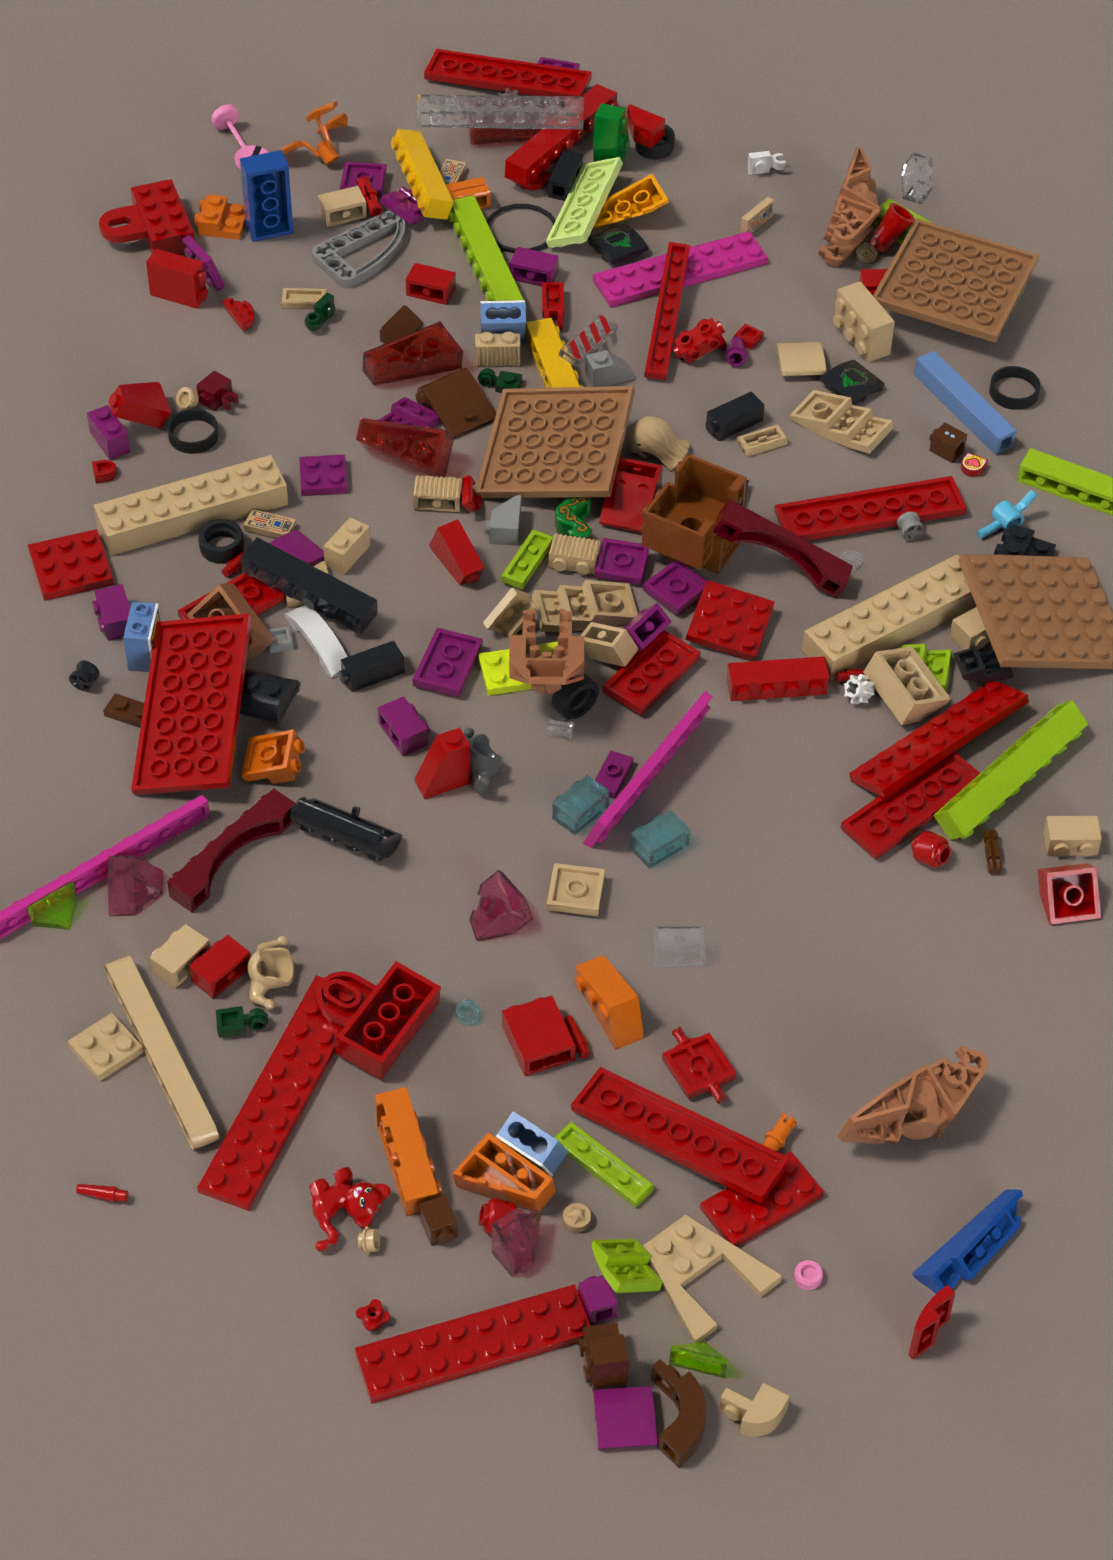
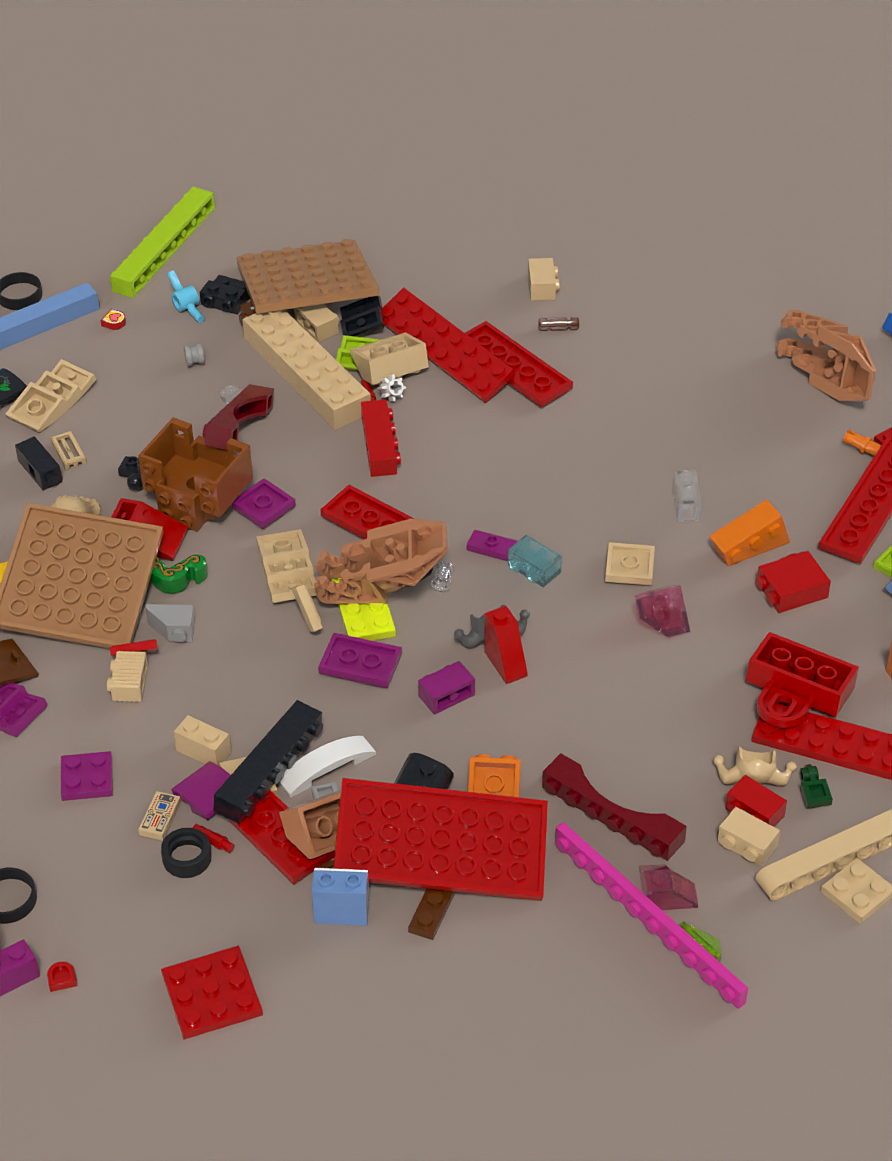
camera: 90 degrees left, 5 degrees down
black wheel [69,660,100,691] -> none
magenta brick [92,584,130,641] -> none
tan brick [93,455,288,556] -> none
black container [290,797,403,861] -> none
black brick [338,640,405,692] -> none
clear red wedge [356,418,454,478] -> none
red slope [429,519,484,585] -> none
clear light blue bush [455,999,480,1026] -> none
lime plate [501,529,553,590] -> none
tan brick [548,533,601,575] -> none
tan brick [581,622,638,667] -> none
dark pink plate [583,691,713,848] -> none
magenta plate [594,538,649,585] -> none
magenta brick [622,603,672,652] -> none
clear light blue brick [630,810,690,869] -> none
red plate [662,1027,736,1104] -> none
red plate [685,580,775,661] -> none
red plate [774,476,967,541] -> none
red head [911,831,951,868] -> none
reddish brown brick [929,422,968,463] -> none
lime brick [933,700,1088,840] -> none
red slope [1037,863,1101,924] -> none

